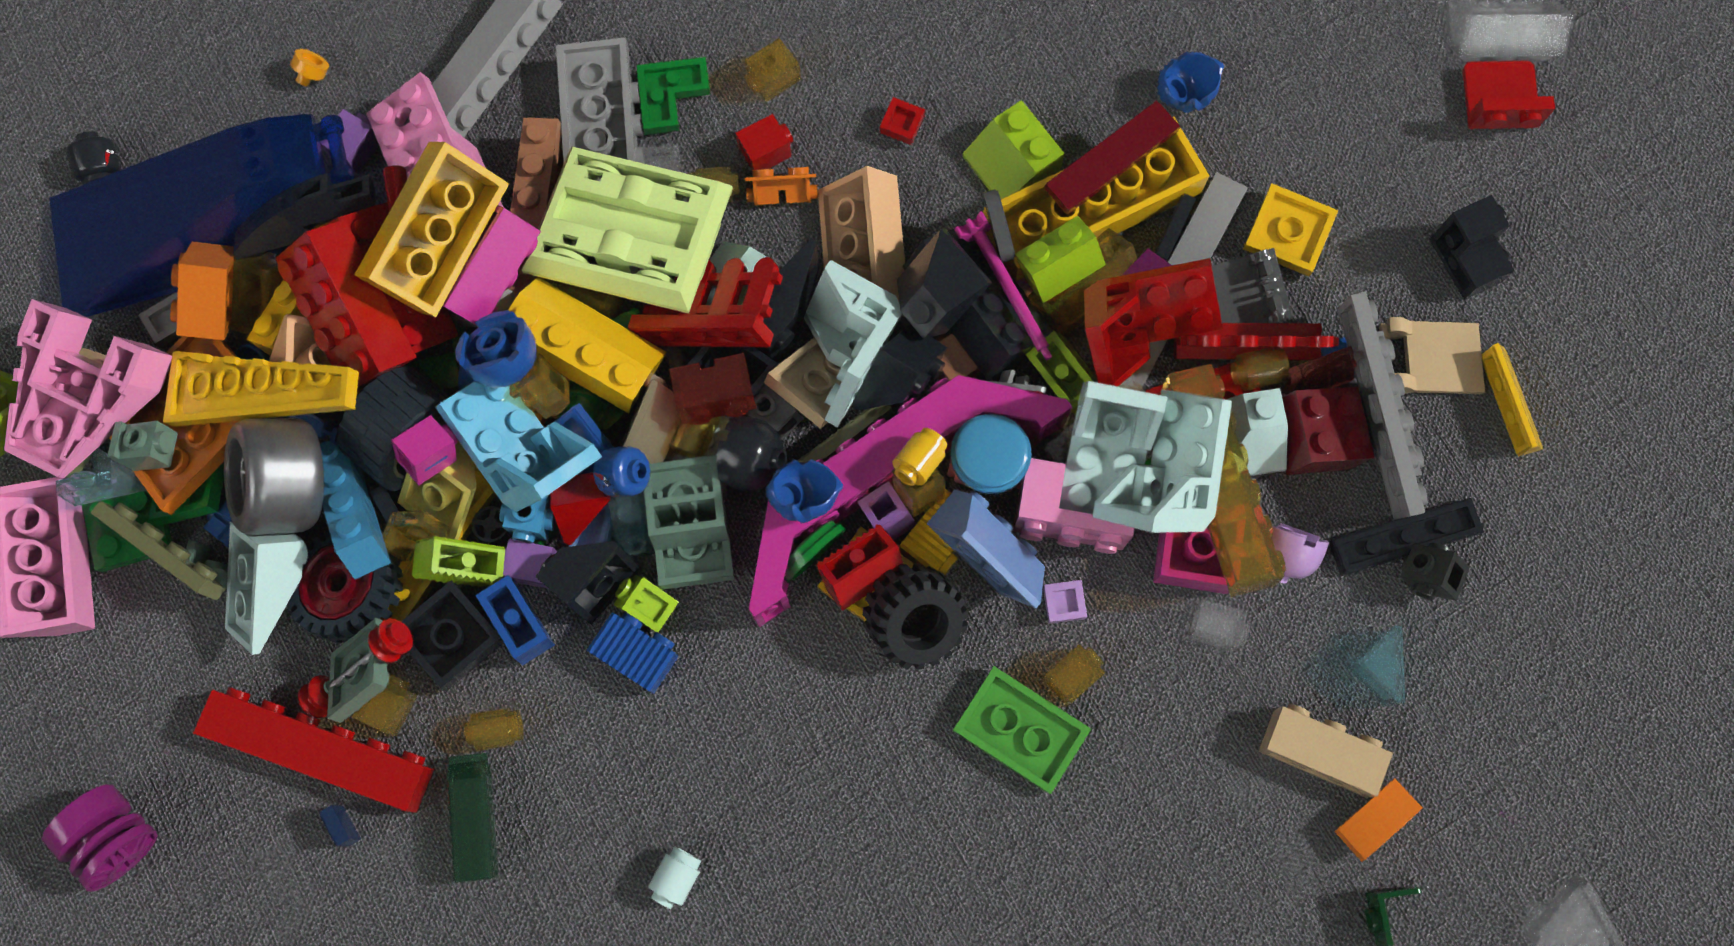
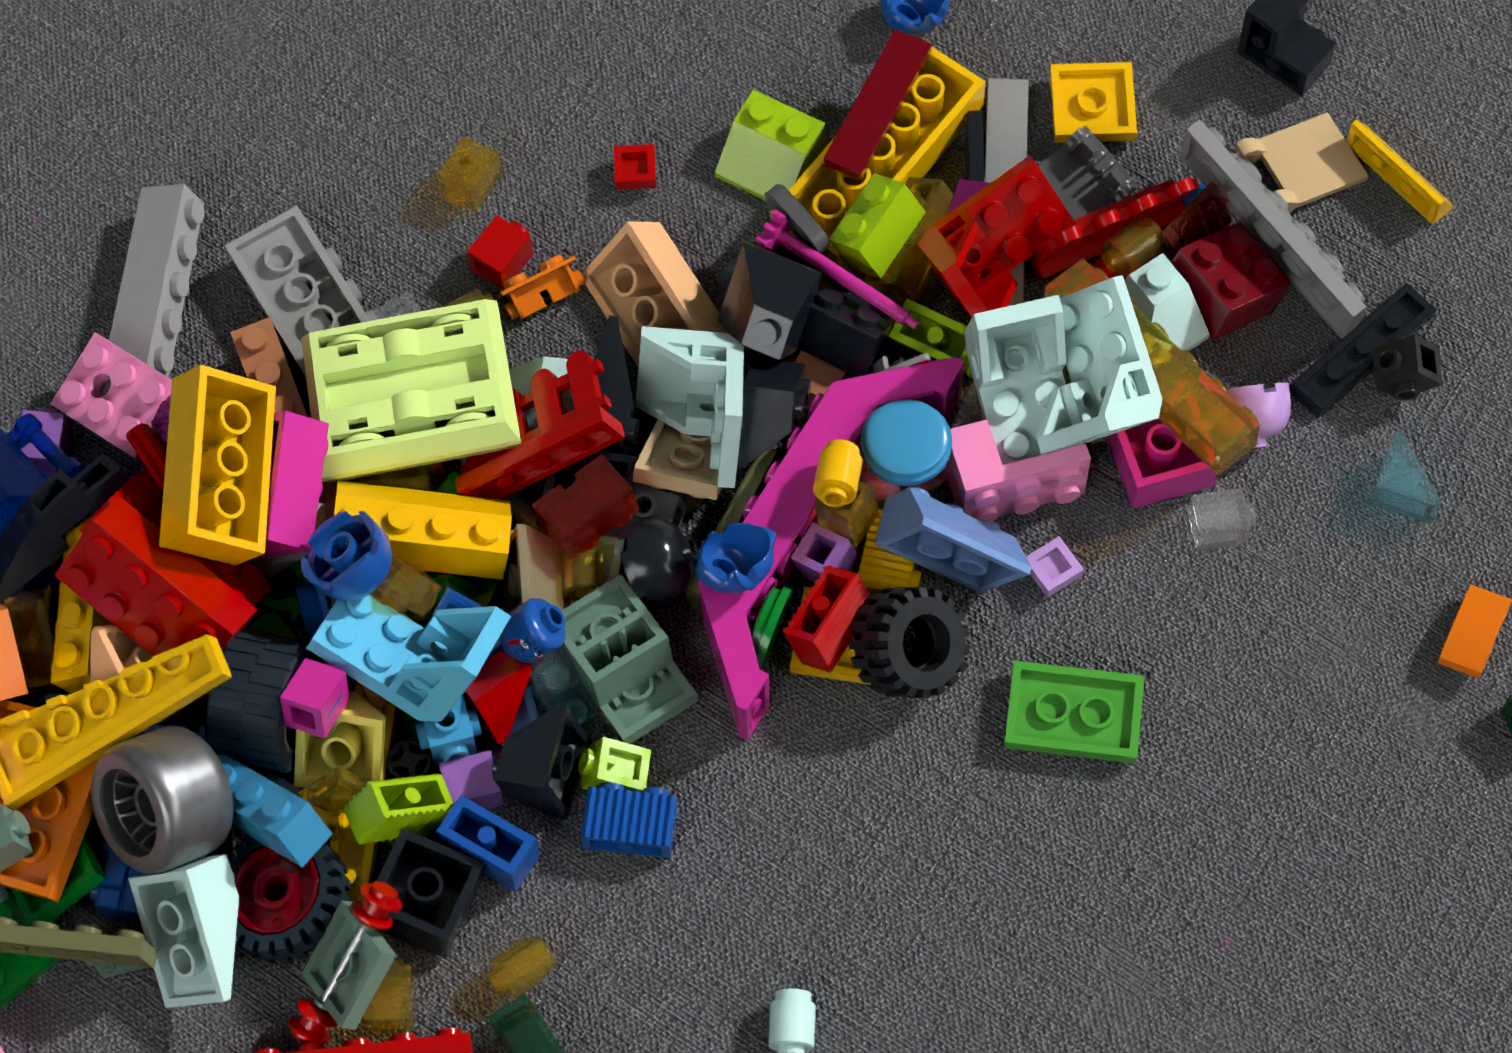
camera: 25 degrees left, 10 degrees down
green plate [636,57,711,135] -> none
clear yellow brick [1042,644,1105,707] -> none
tan brick [1258,704,1393,798] -> none

